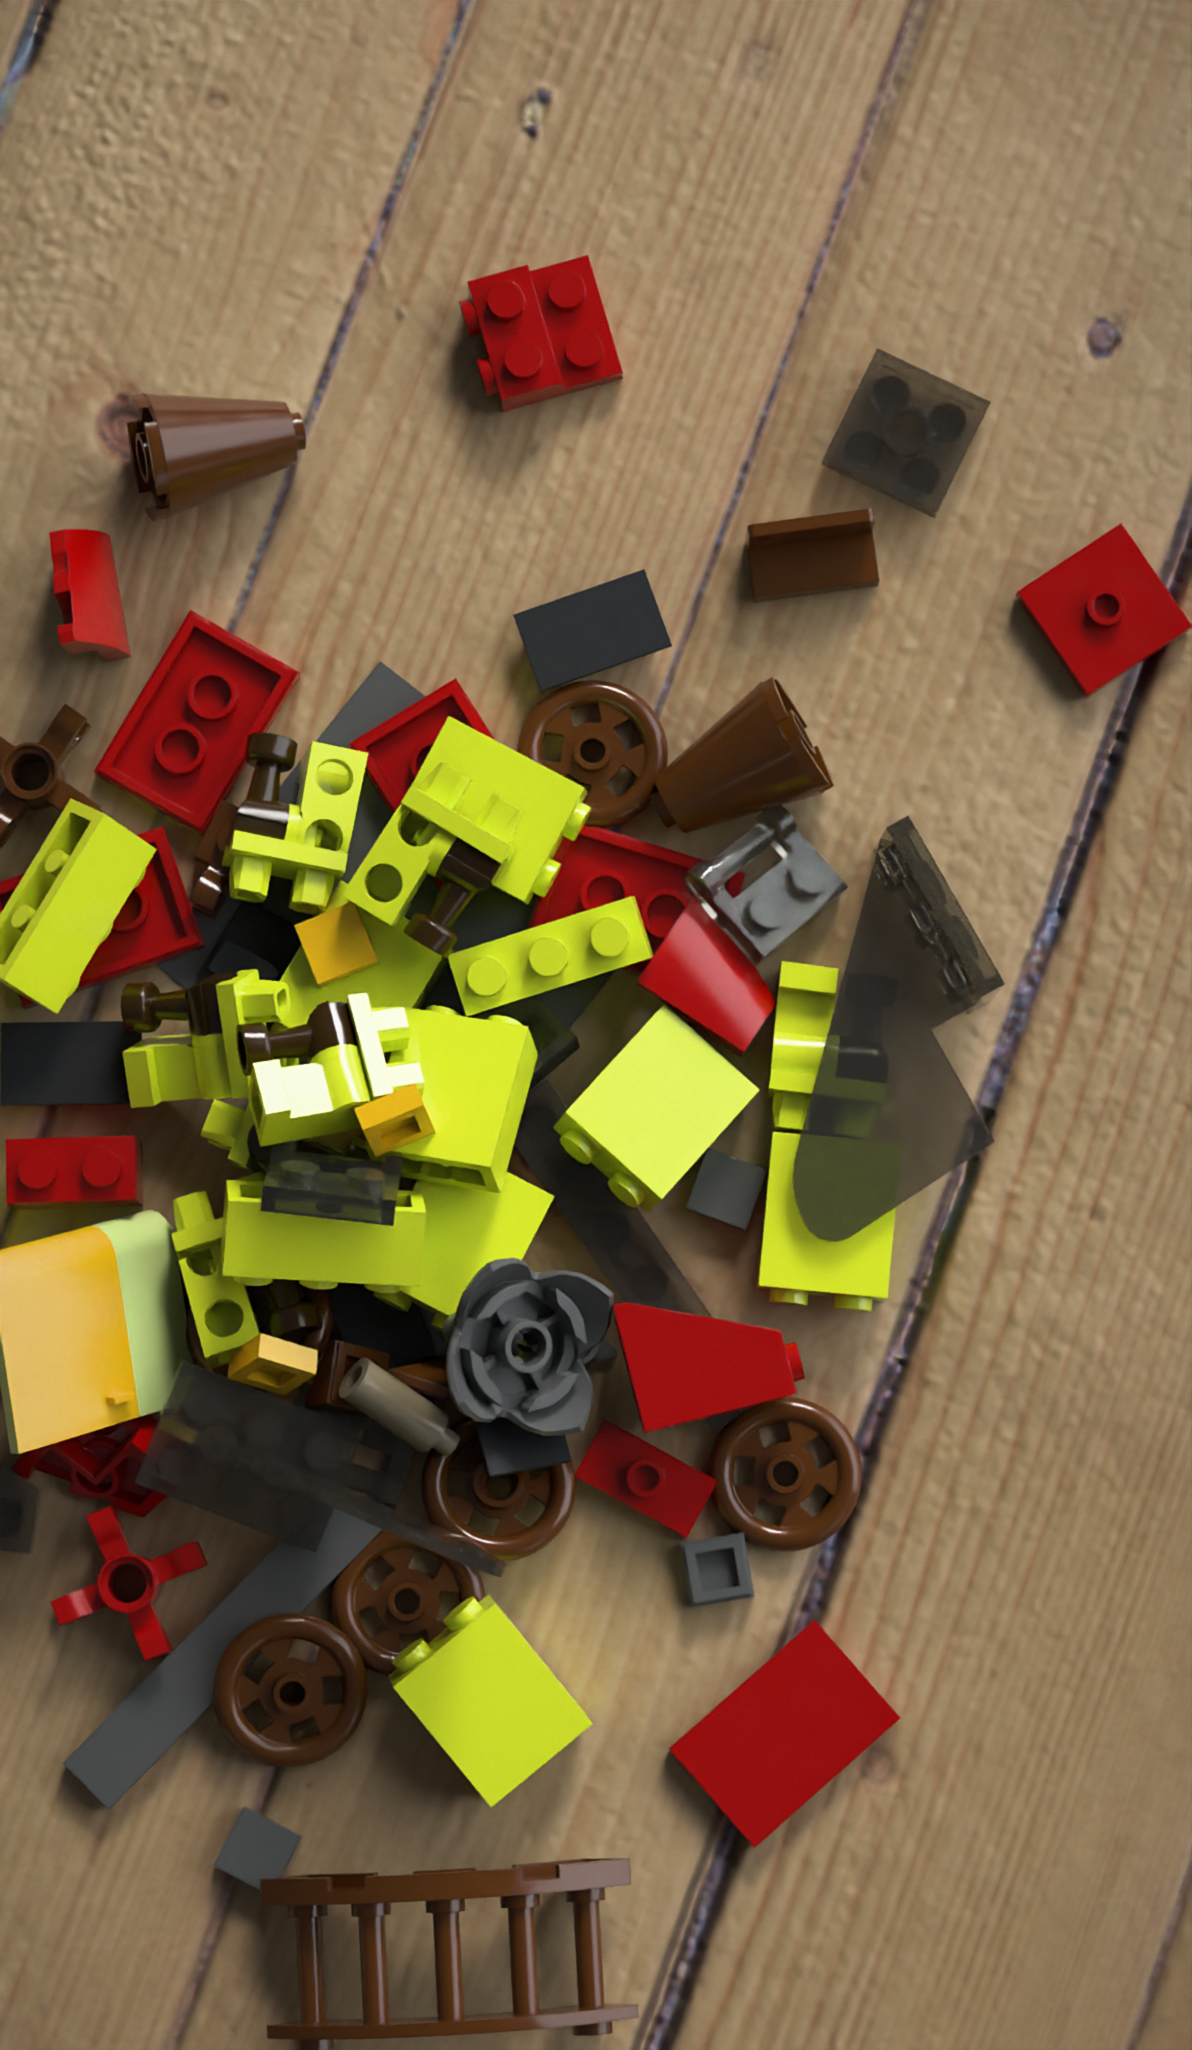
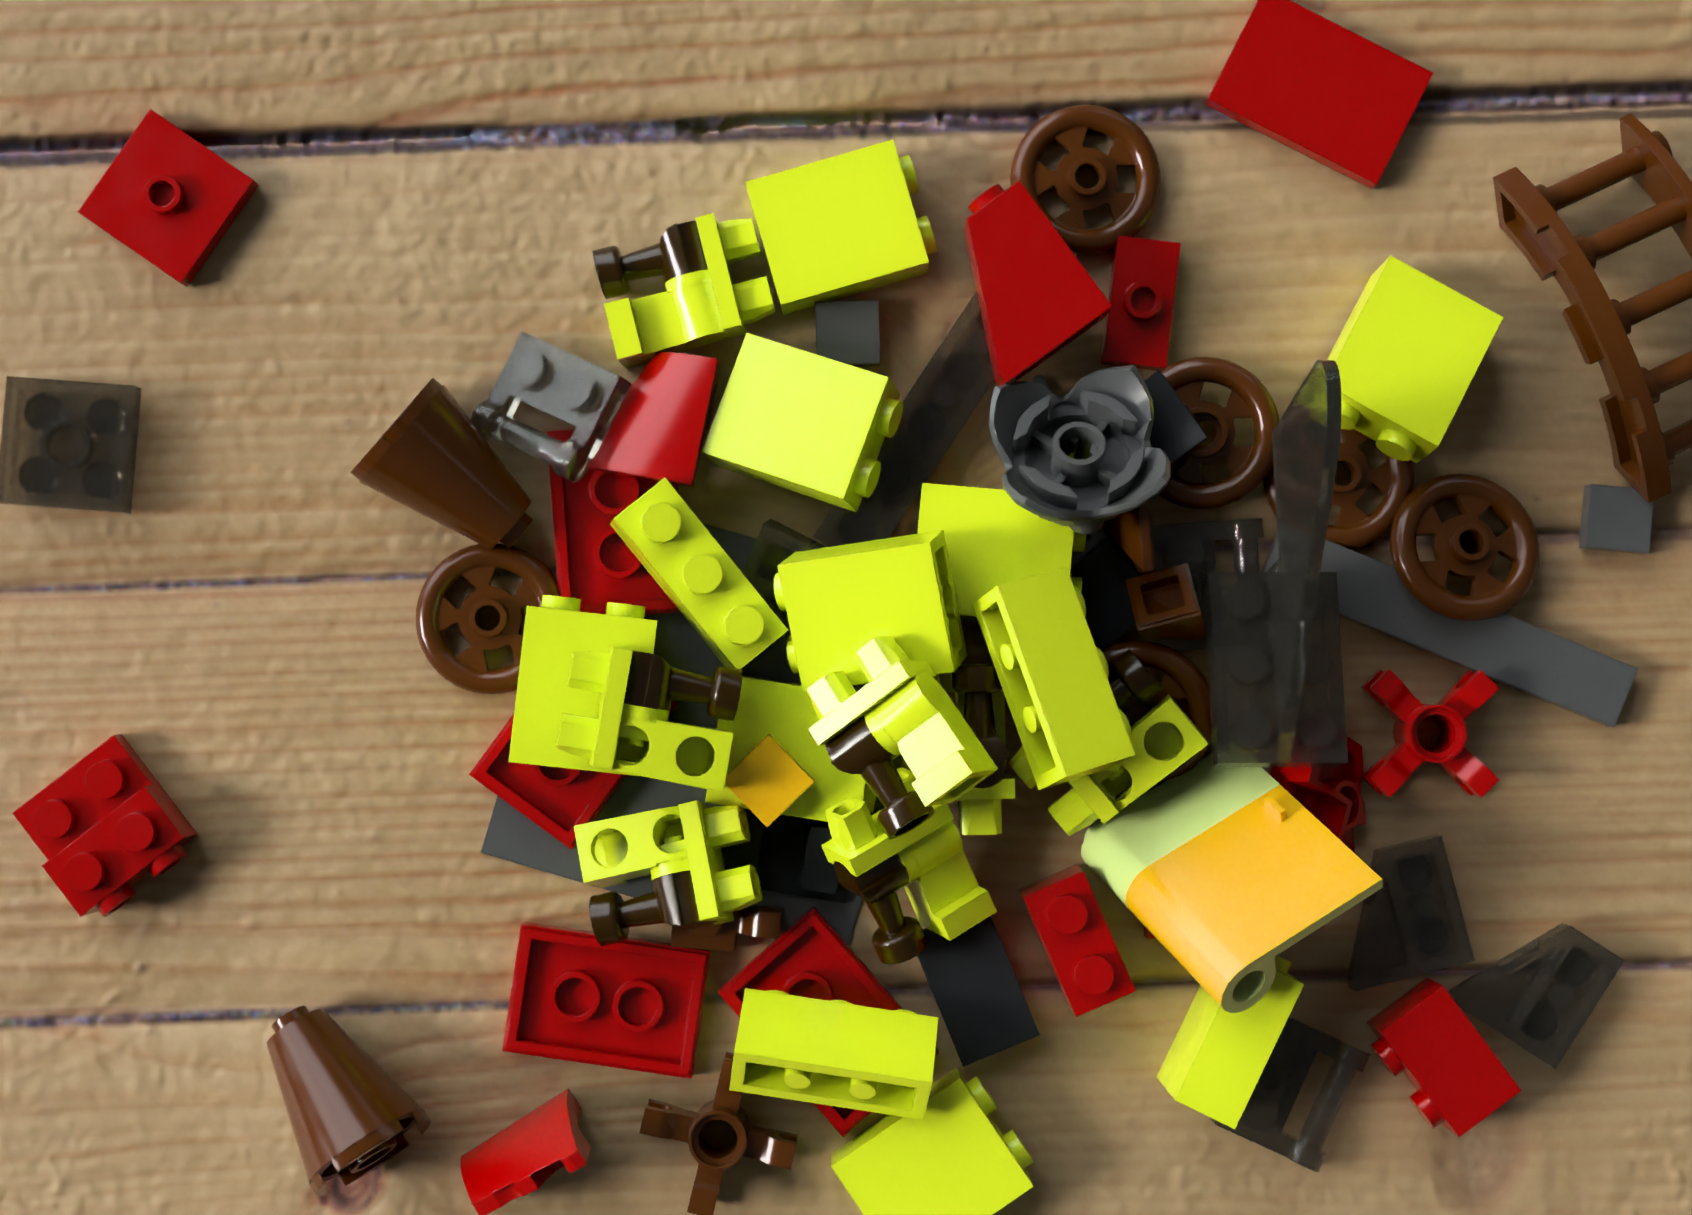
camera: 110 degrees left, 5 degrees up
yellow tile [227,1333,318,1396] -> none
clear smoke plate [260,1143,403,1226] -> none
dark tan cylinder [338,1358,460,1456] -> none
yellow tile [354,1083,435,1157] -> none
black piece [513,569,672,692] -> none
dark grey tile [680,1532,755,1607] -> none
reddish brown panel [745,508,880,603] -> none
clear smoke piece [792,815,1005,1242] -> none

